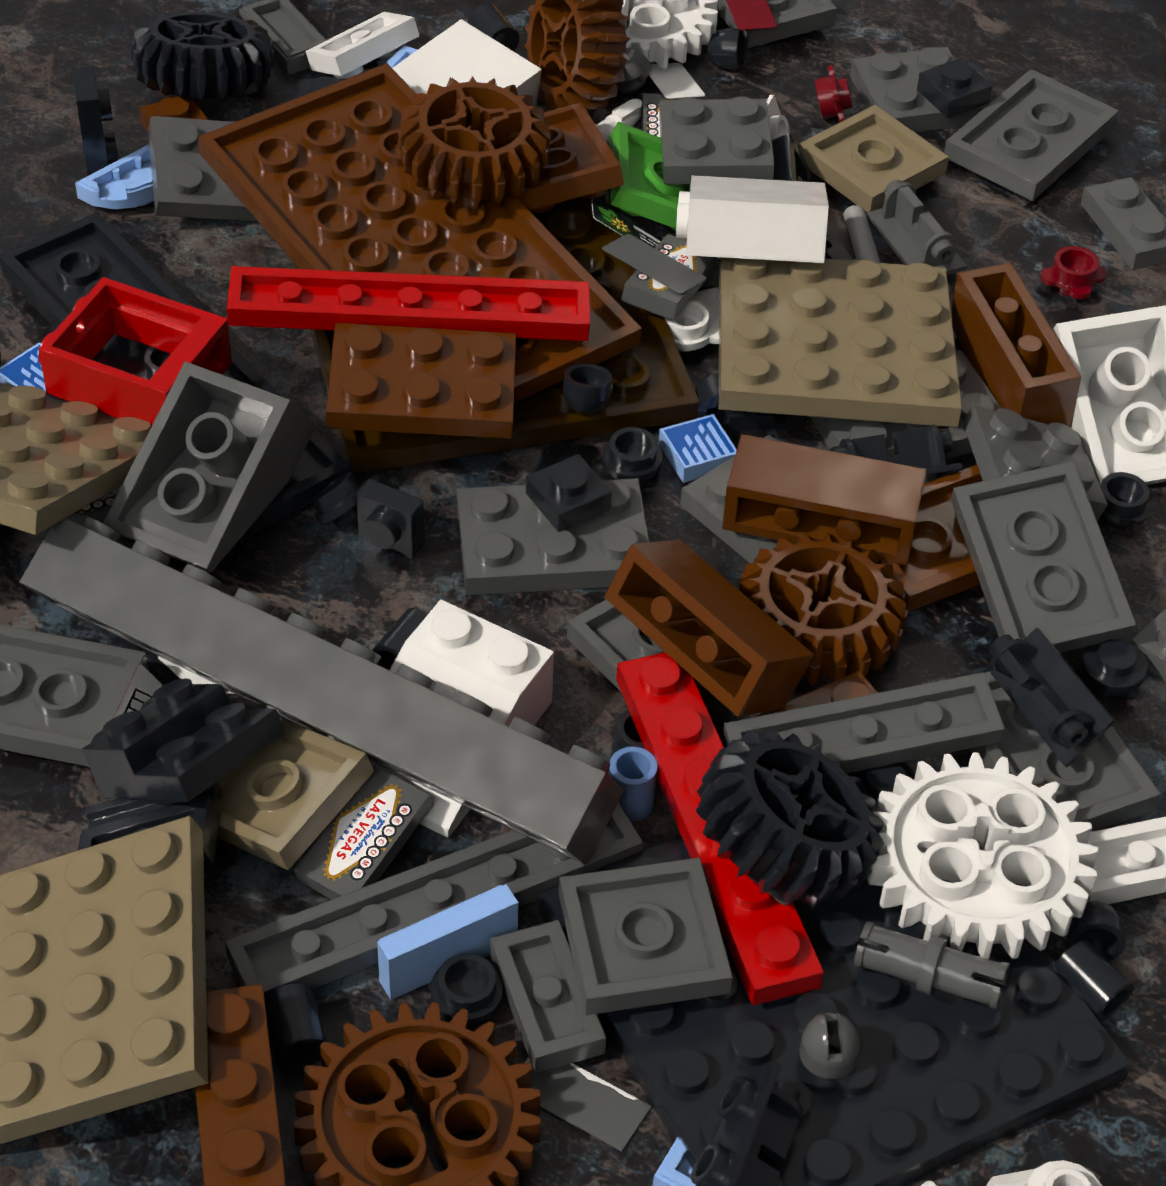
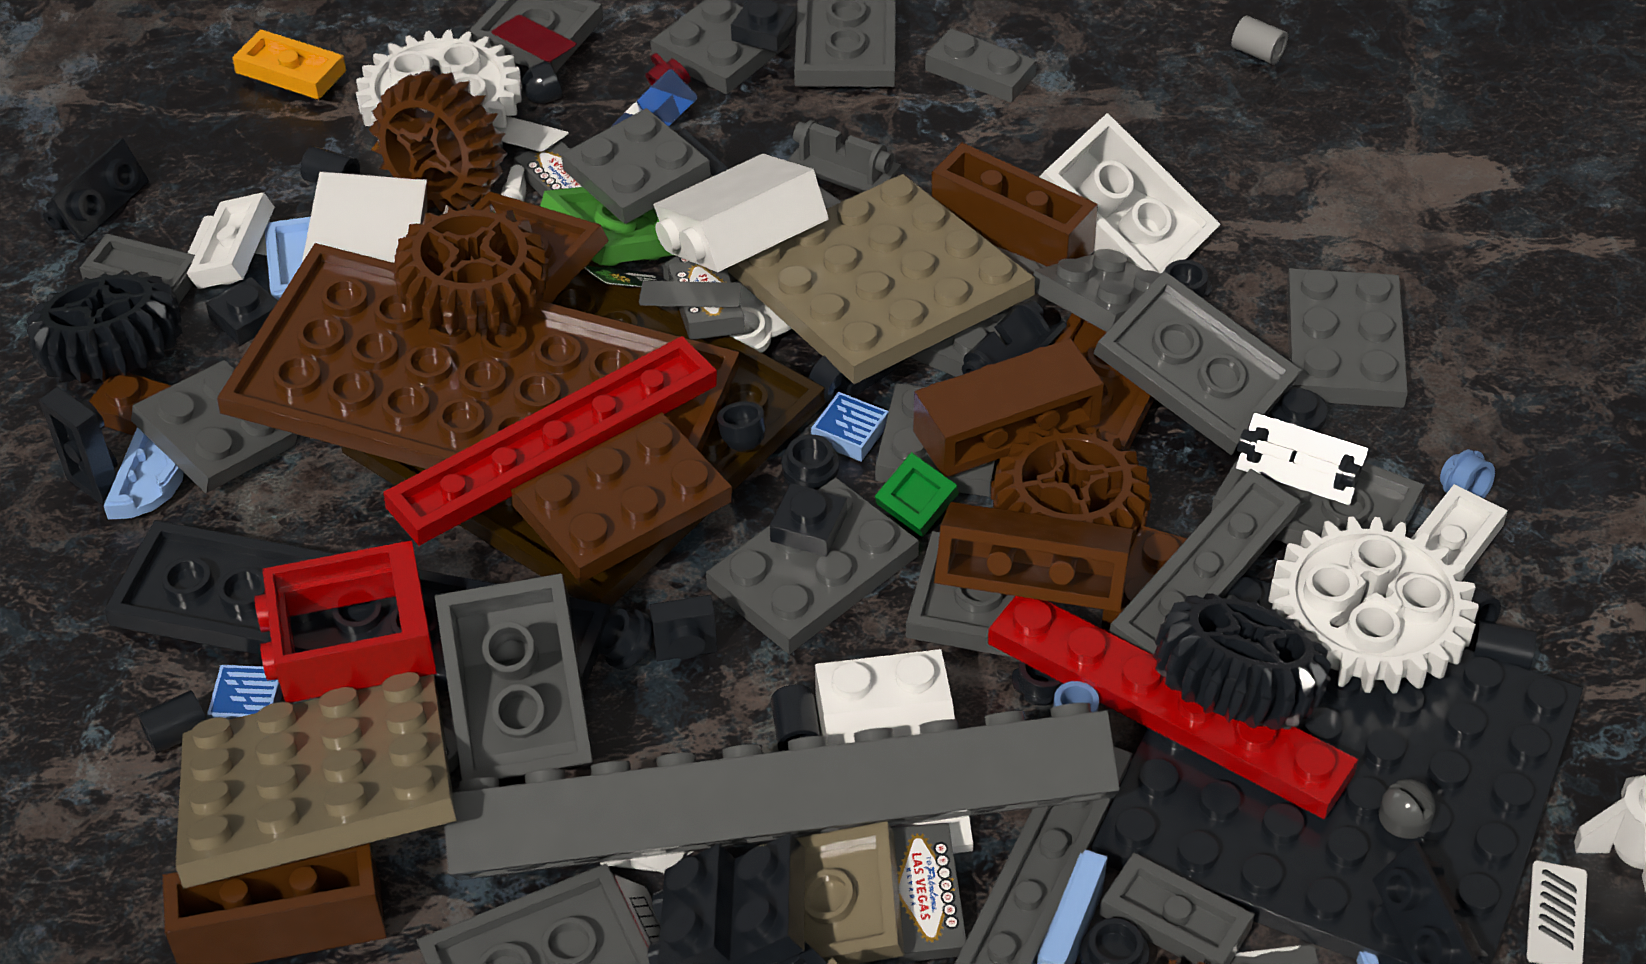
camera: 35 degrees left, 0 degrees up
dark grey plate [559,858,733,1015] -> none
dark tan plate [798,105,949,212] -> none
dark grey pin [854,921,1010,1010] -> none
dark red plate [1040,246,1106,299] -> none
none -> dark blue sticker [612,69,697,126]
none -> green plate [874,452,959,538]

